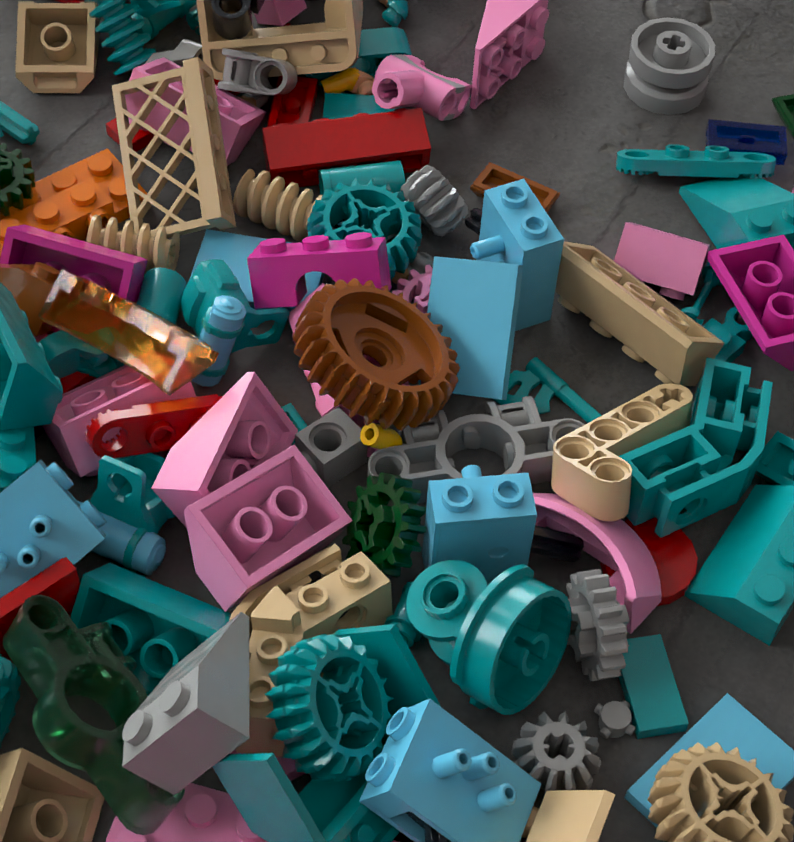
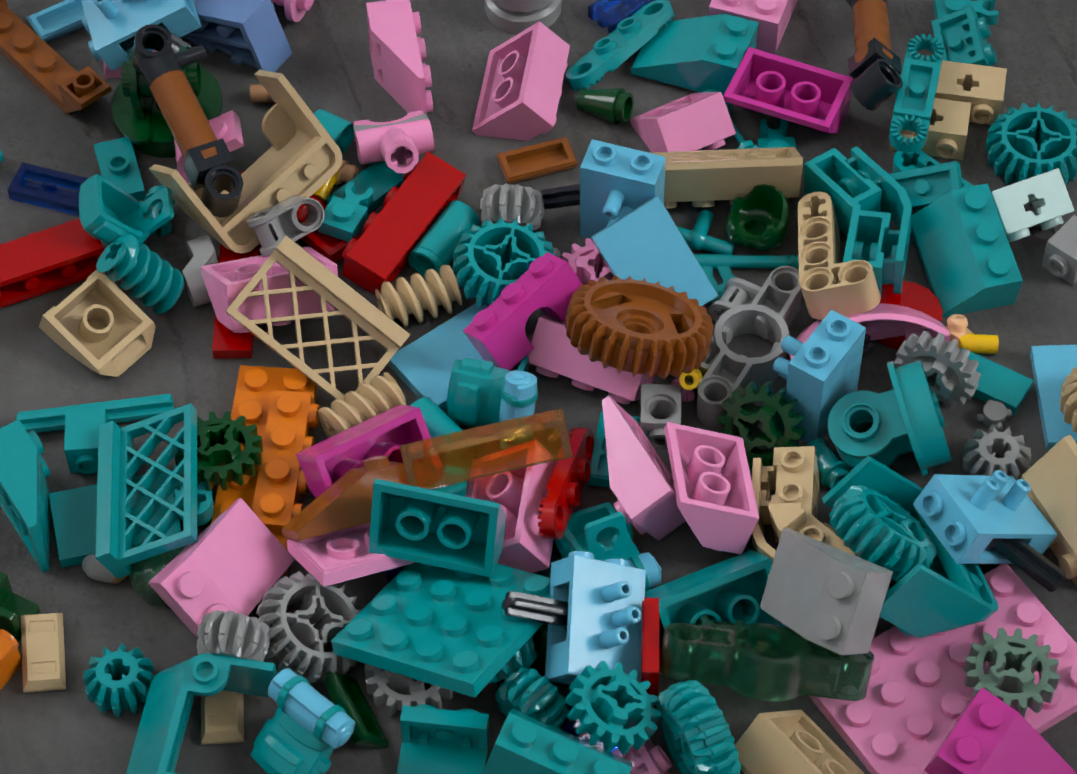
camera: 45 degrees left, 0 degrees up
none -> teal plate [318,181,373,242]
none -> bright pink slope [472,21,570,141]
none -> dark green cone [576,88,634,125]
none -> teal piece [677,210,735,254]
none -> dark green hair [725,184,789,250]
none -> yellow arm [946,314,999,354]

